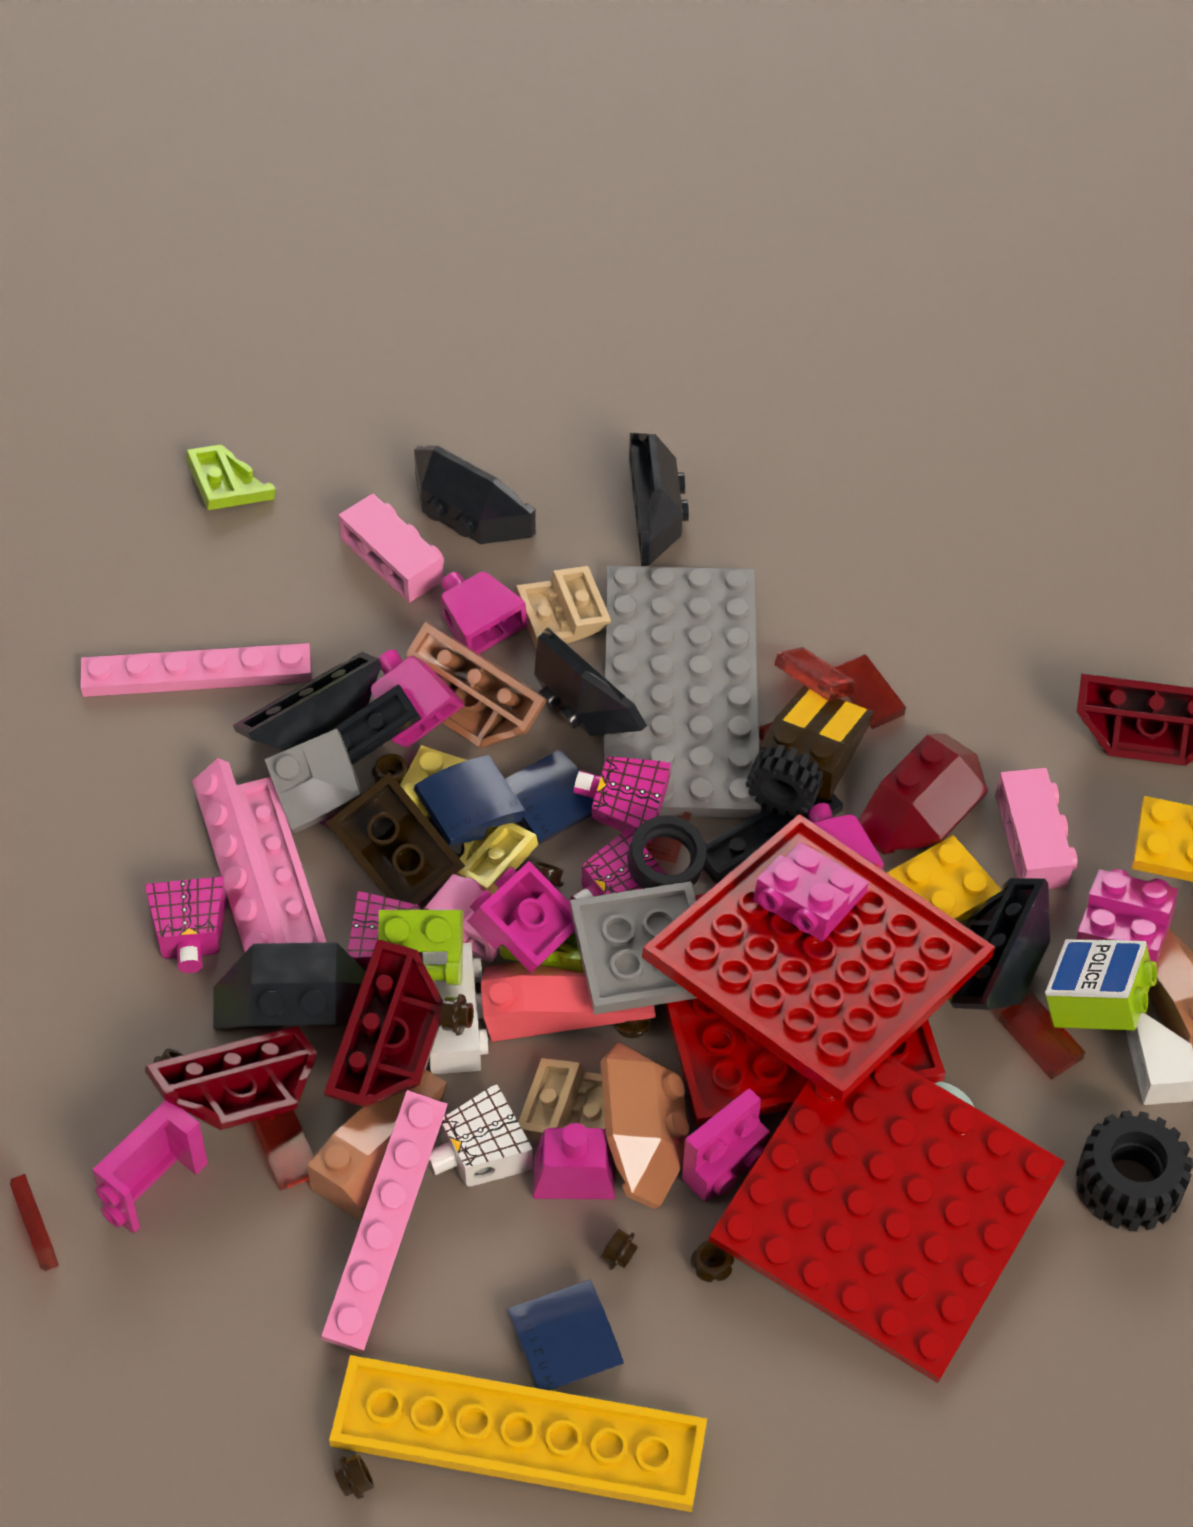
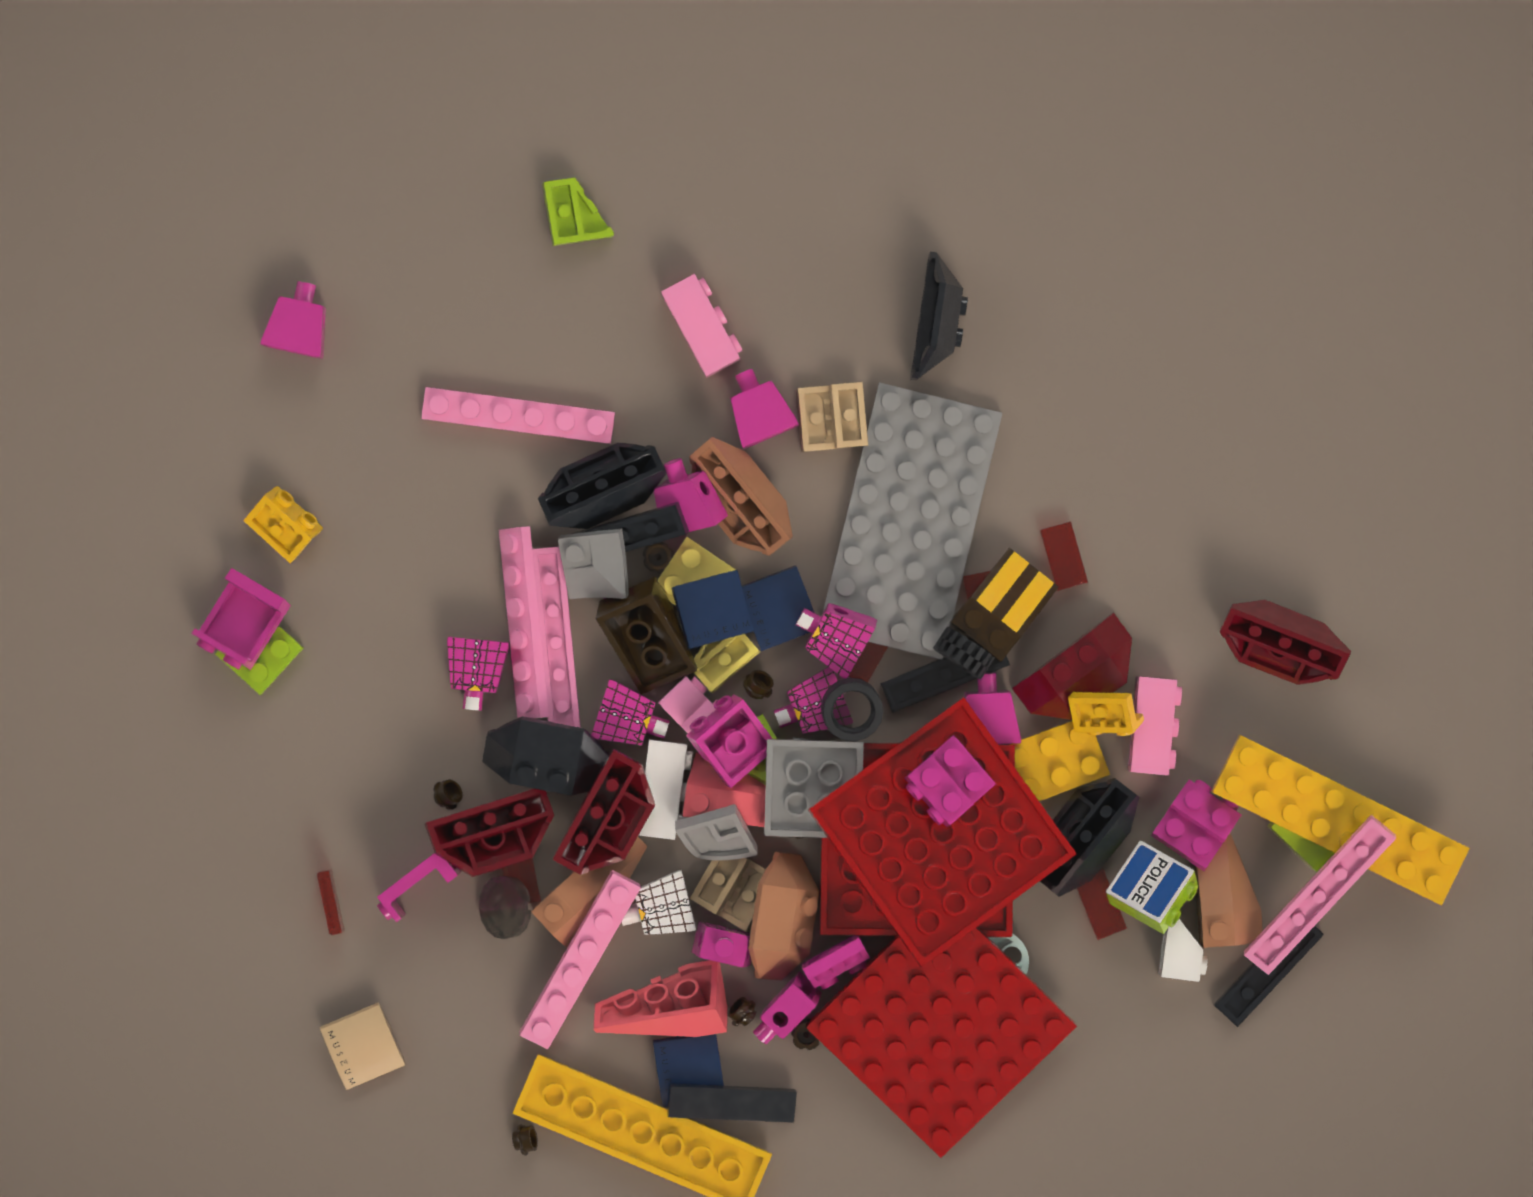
camera: 15 degrees right, 35 degrees up
lime plate [378,910,464,985] -> none
black wedge [414,446,536,544] -> none
dark brown plate [441,994,474,1036] -> none
black wedge [534,627,647,736] -> none
clear red tile [774,647,856,701] -> none
black tyre [1076,1111,1193,1231] -> none
none -> tan slope [320,1002,405,1090]
none -> clear smoke tile [479,875,531,939]
none -> coral wedge [594,960,728,1037]
none -> black tile [667,1083,797,1123]
none -> light grey plate [675,804,758,860]
none -> dark pink torso [753,971,822,1044]
none -> yellow bracket [1068,692,1144,736]

